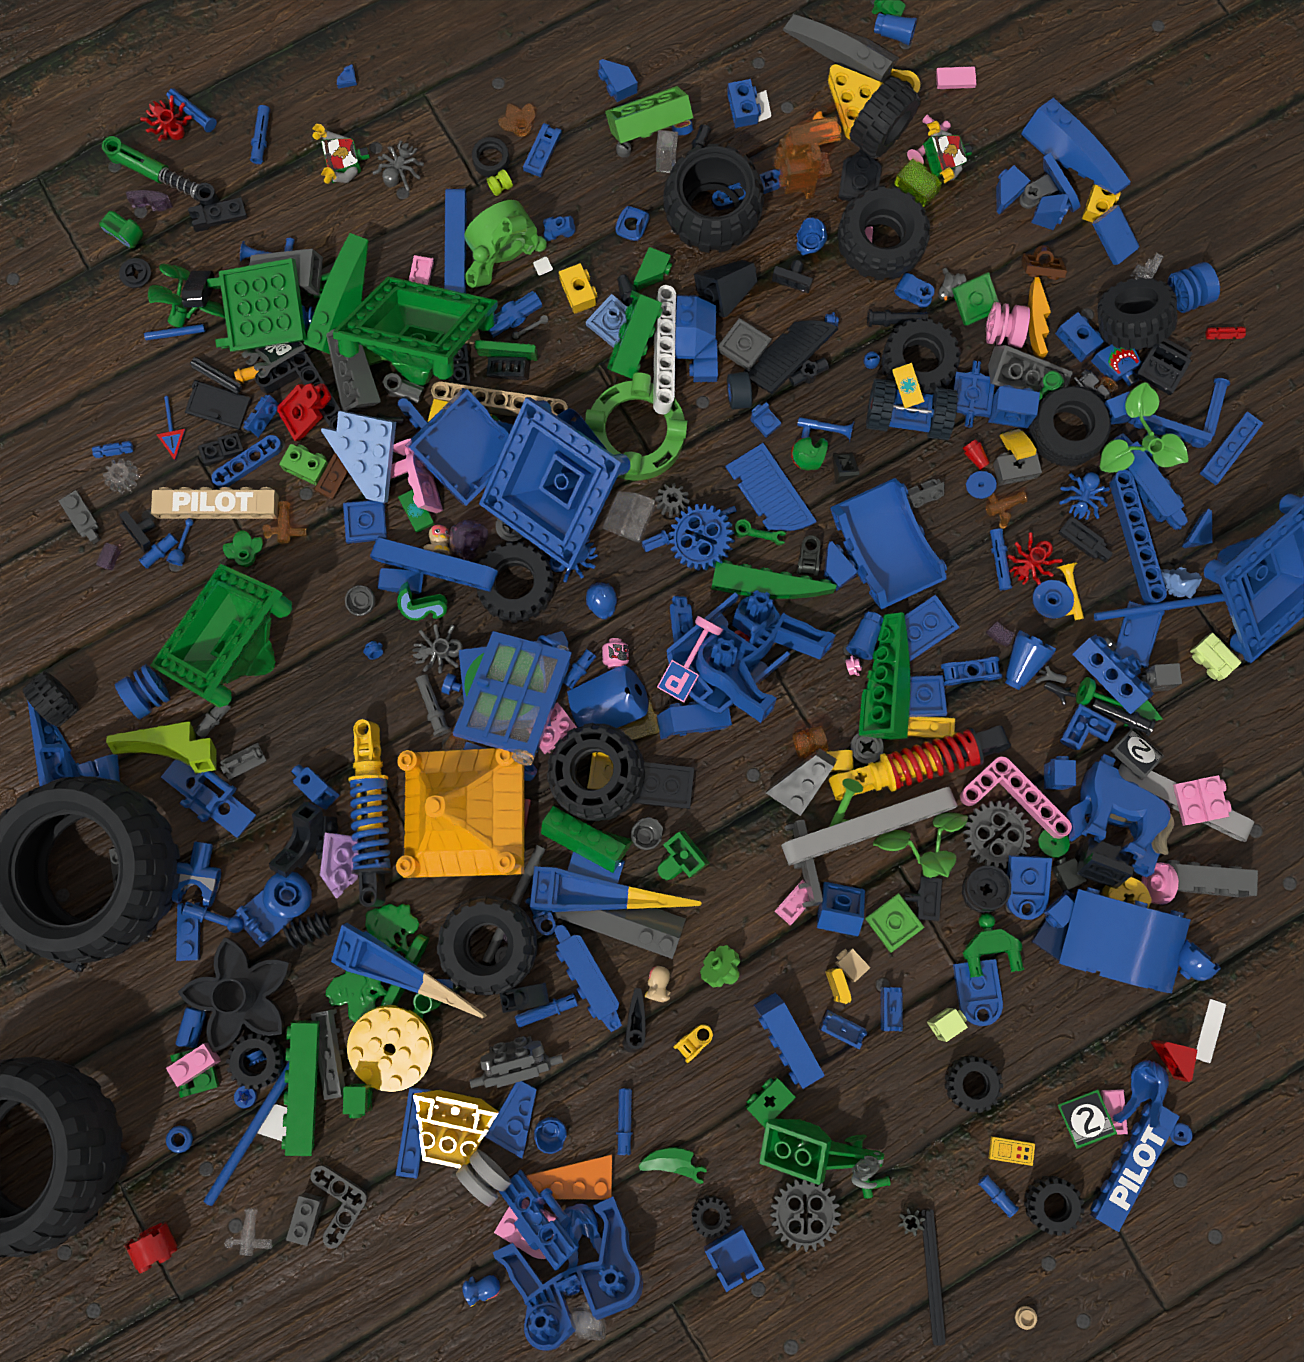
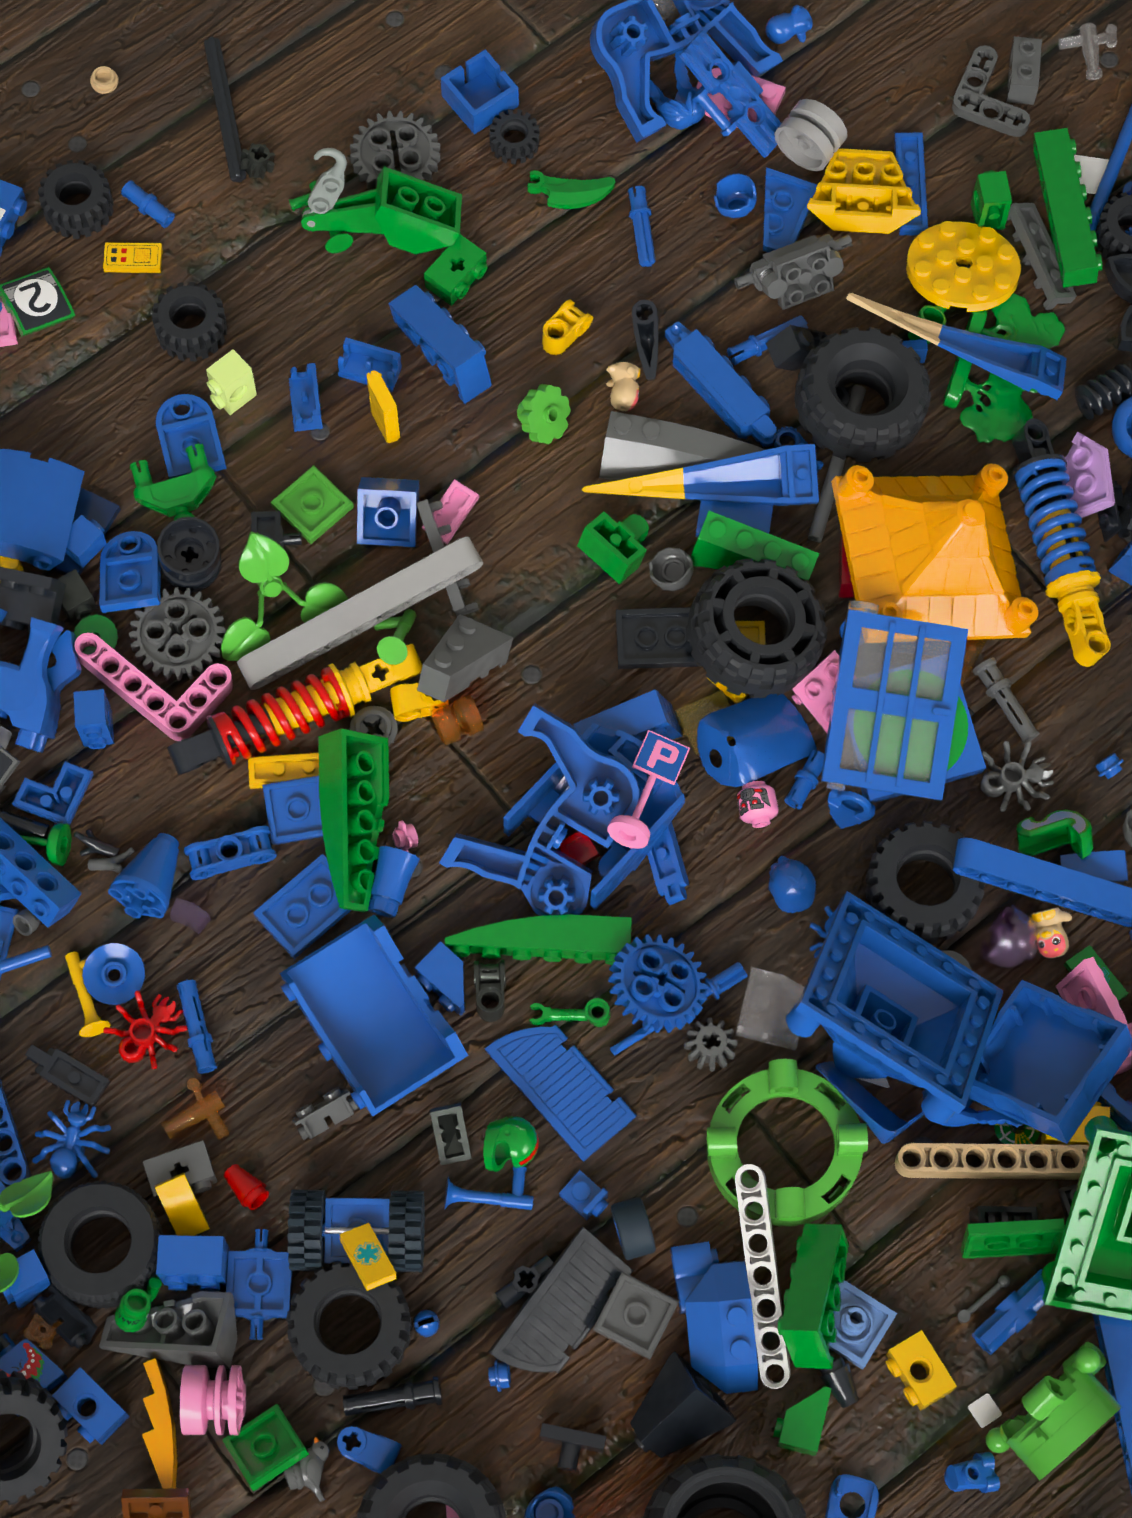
camera: 175 degrees right, 10 degrees down
blue tile [441,673,462,695] -> none
orange wing [525,1154,612,1200] -> none
tan brick [835,949,870,982] -> none
blue piece [966,471,997,499] -> none

